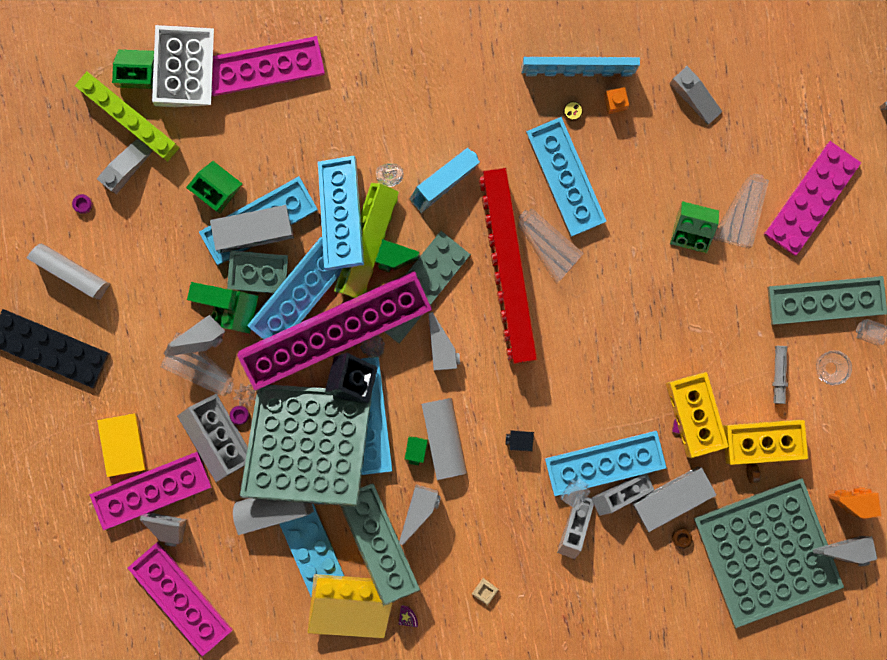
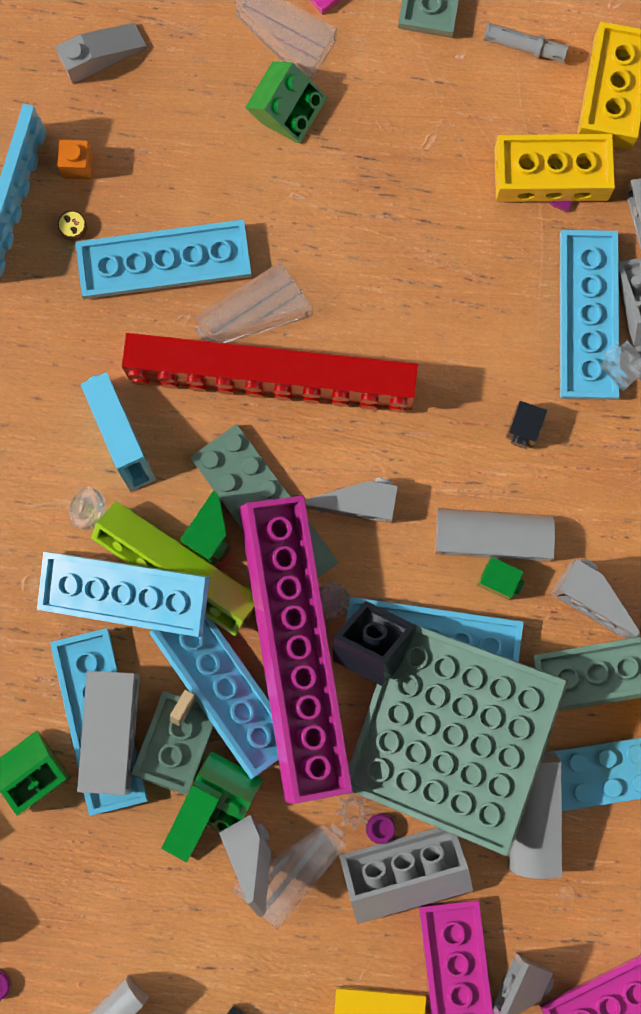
camera: 70 degrees left, 5 degrees down
none -> tan tile [170,690,195,726]

